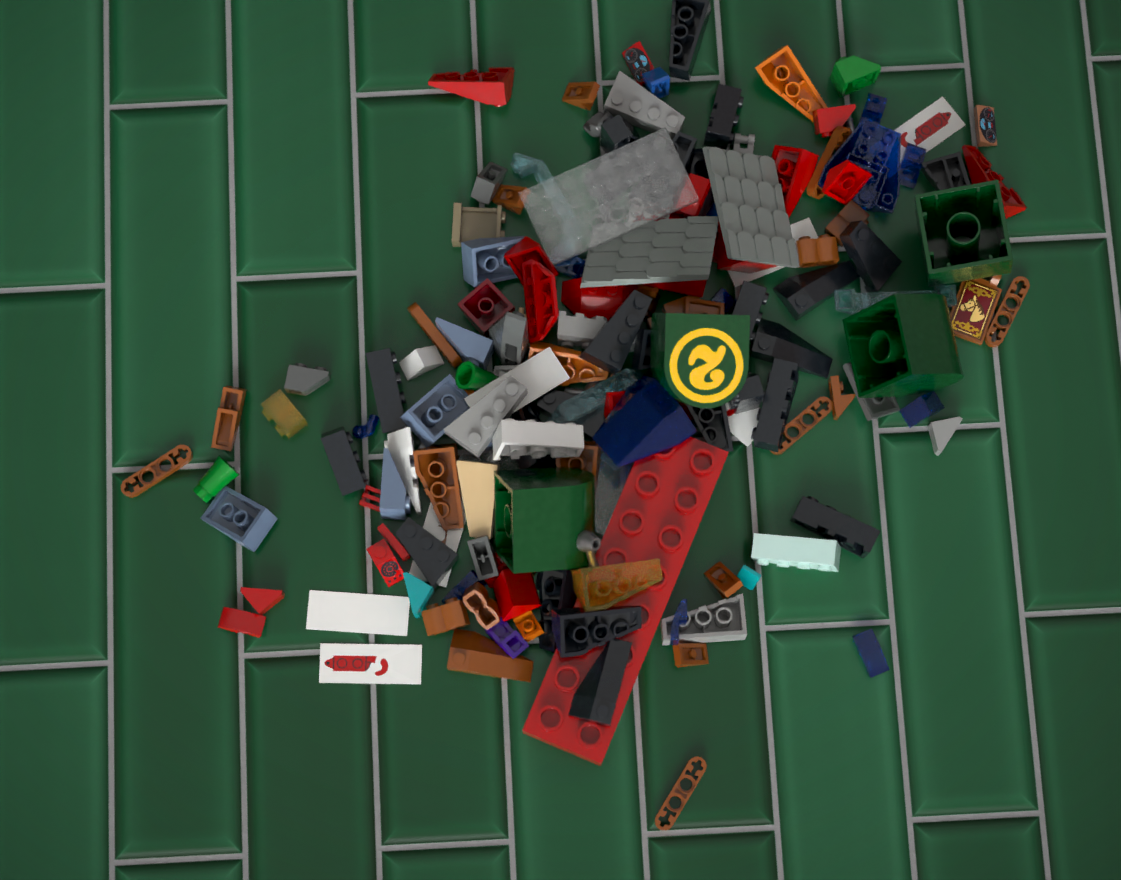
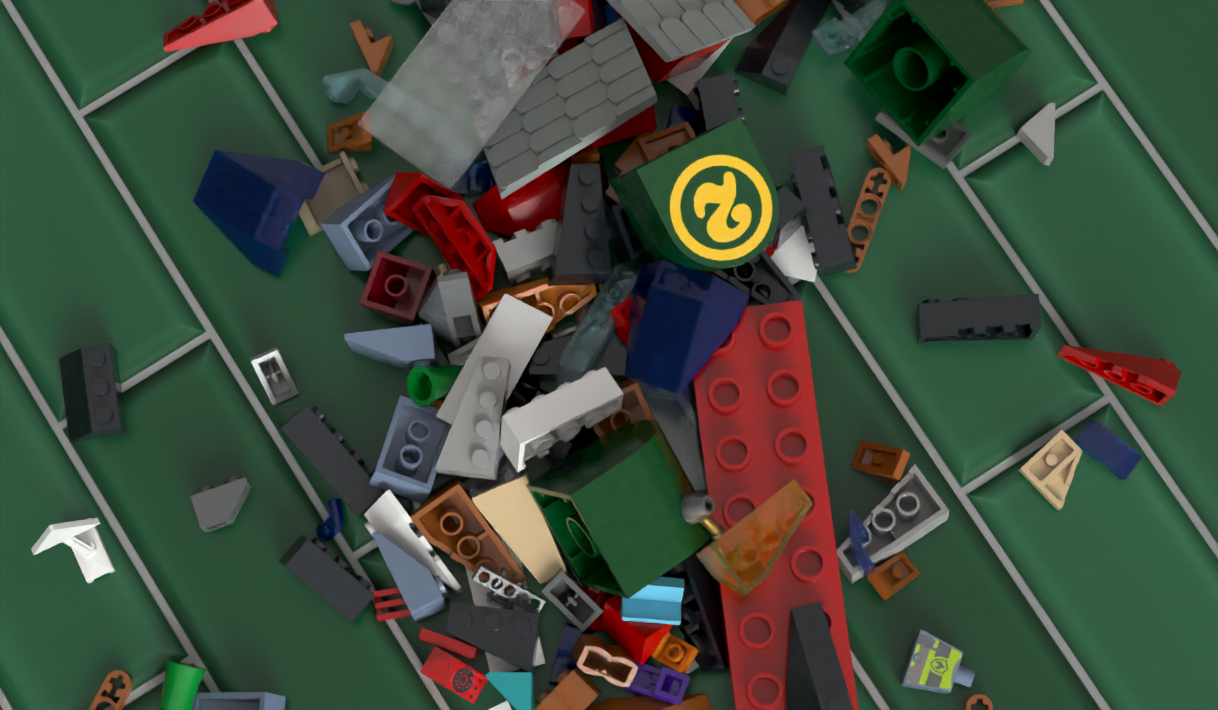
camera: 25 degrees left, 0 degrees up
dark orange slope [211,385,247,451] -> none
clear yellow brick [261,389,308,439] -> none
white slope [399,345,444,381] -> none
dark orange beam [407,302,462,369] -> none
dark grey slope [470,162,508,205] -> none
black wedge [552,606,642,658] -> none
teal slope [737,565,761,590] -> none
black wedge [750,318,833,379] -> none
light aqua wedge [751,533,841,572] -> none
clear blue slope [899,391,945,428] -> none
none -> white piece [31,518,116,584]
none -> black slope [59,343,128,443]
none -> clear blue wedge [193,150,325,276]
none -> light grey slope [250,347,299,405]
none -> dark orange slope [350,19,394,81]
none -> dark grey piece [472,564,546,613]
none -> medium azure panel [621,577,684,625]
none -> torso [900,630,975,694]
none -> tan wing [1019,430,1082,511]
none -> red wedge [1057,345,1182,407]

